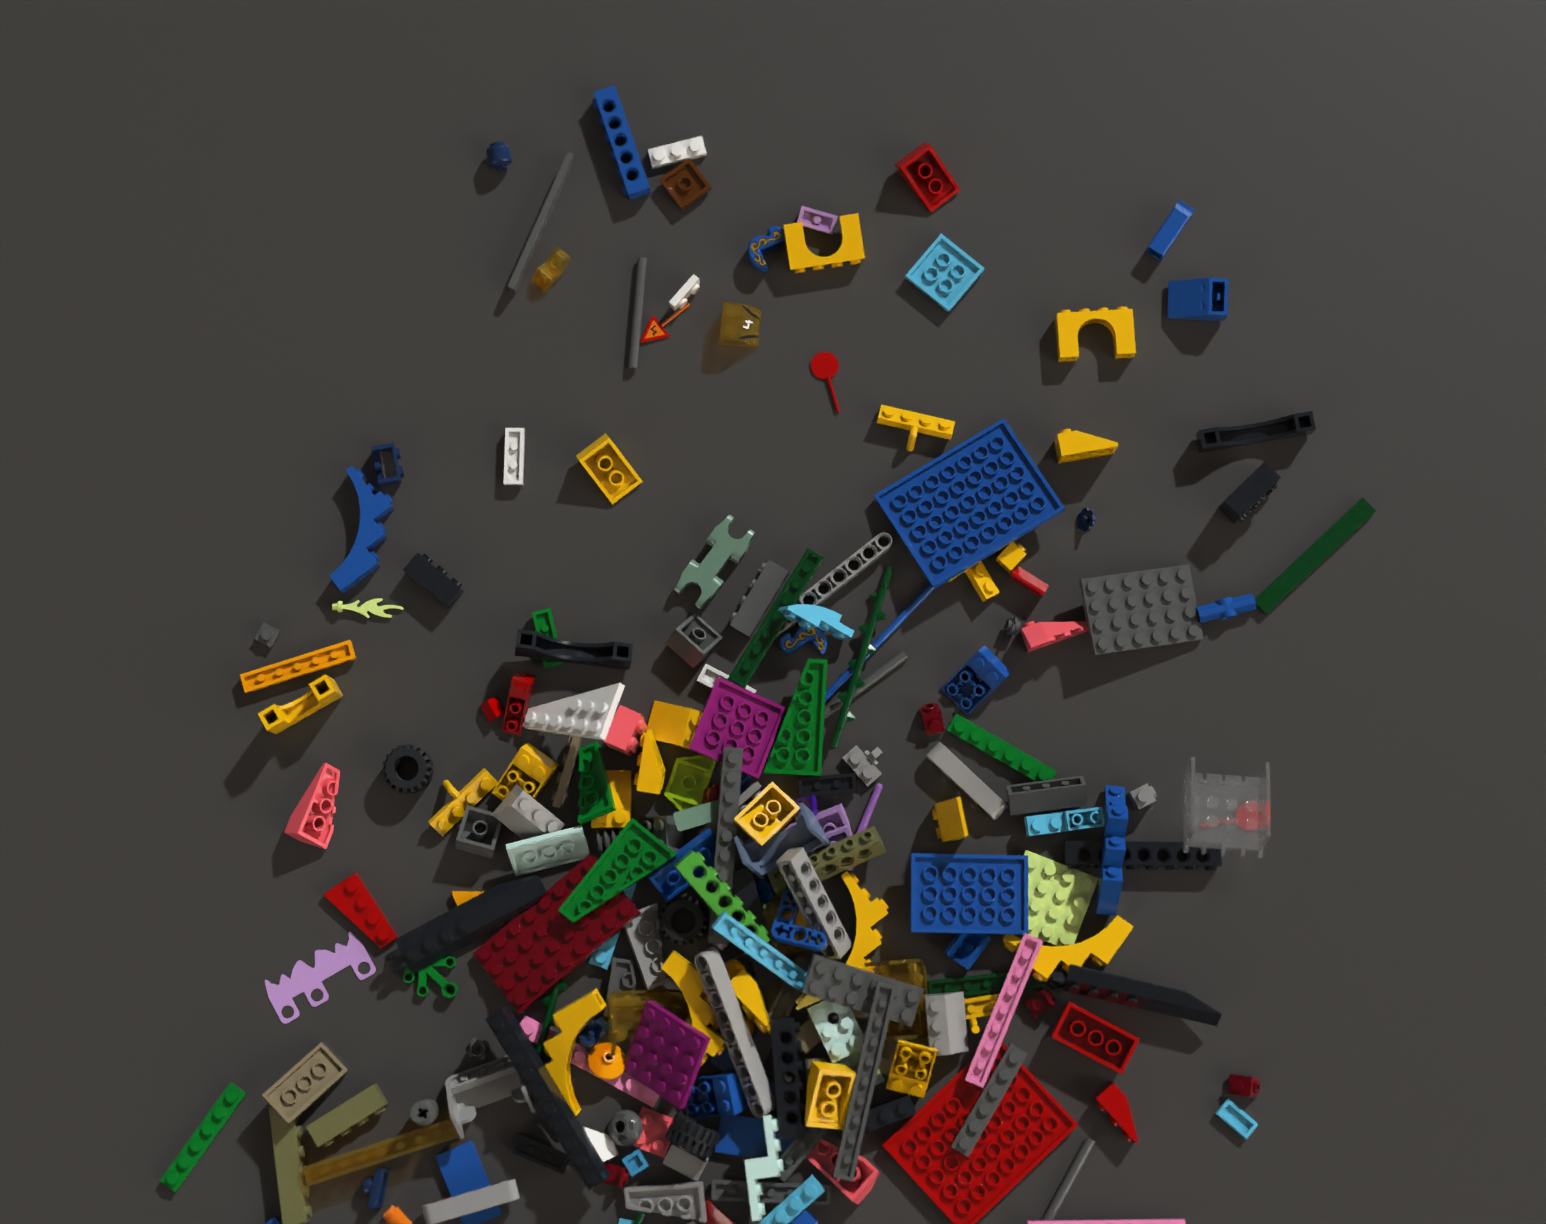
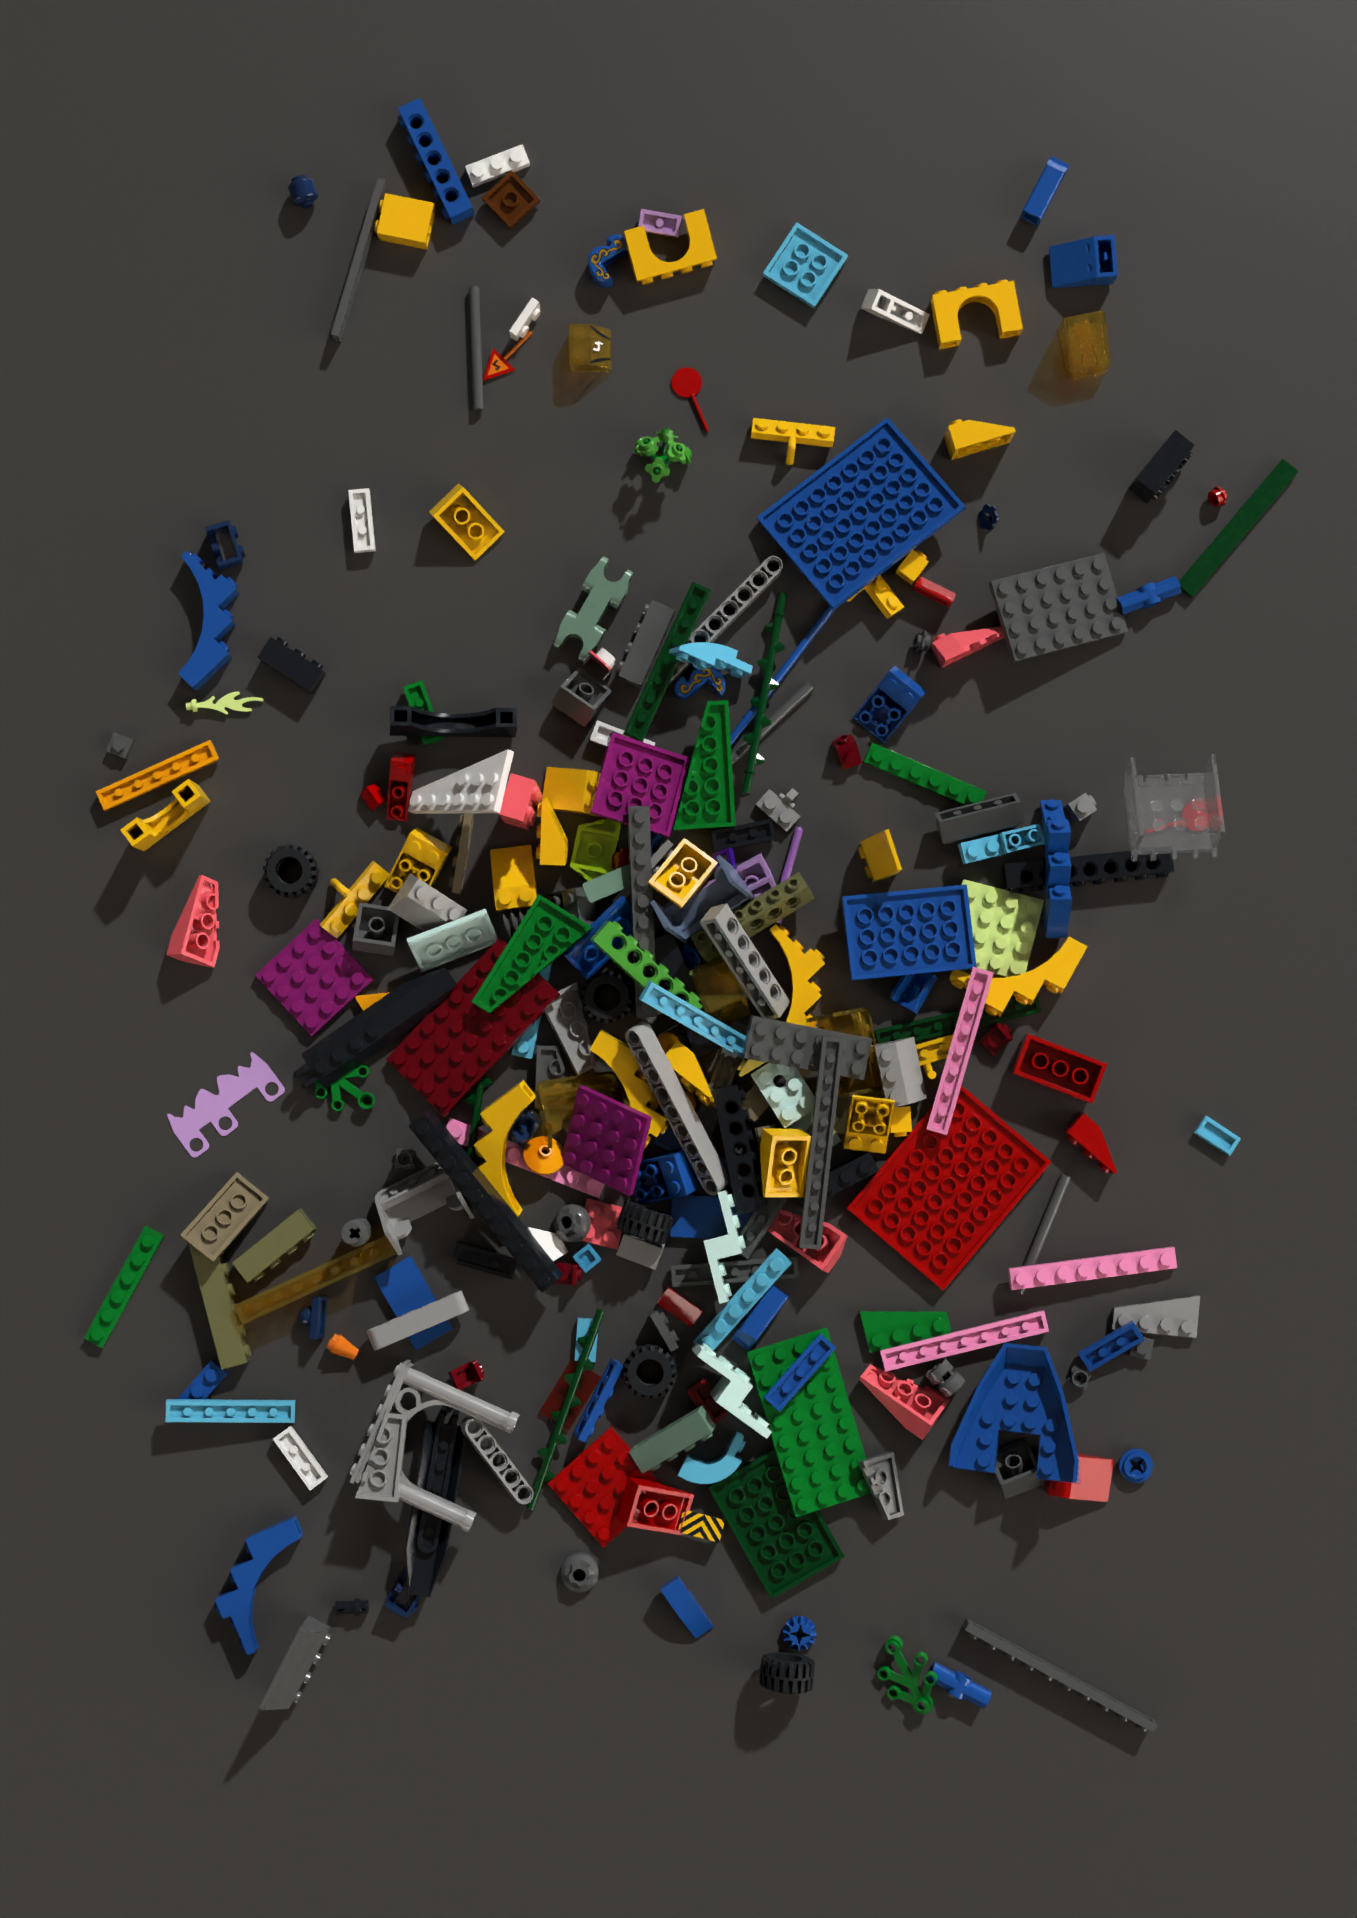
camera: 10 degrees left, 5 degrees up
red wing [323,873,398,948] -> none
clear yellow slope [531,246,571,292] -> none
green wing [578,741,616,824] -> none
light grey wing [624,1181,707,1223] -> none
blue beam [771,888,828,952] -> none
red slope [894,142,960,212] -> none
light grey beam [926,742,1008,821] -> none
dark grey plate [951,1043,1028,1157] -> none
black hinge [1048,964,1222,1026] -> none
black arch [1196,411,1316,453] -> none
dark red bracket [1228,1074,1261,1097] -> none
none -> magenta plate [255,918,374,1036]
none -> yellow brick [375,193,436,250]
none -> piece [583,648,616,681]
none -> bright green plant [633,428,693,483]
none -> white slope [861,289,930,334]
none -> yellow brick [889,1106,912,1137]
none -> clear yellow slope [1057,310,1111,380]
none -> red plate [1208,486,1227,507]

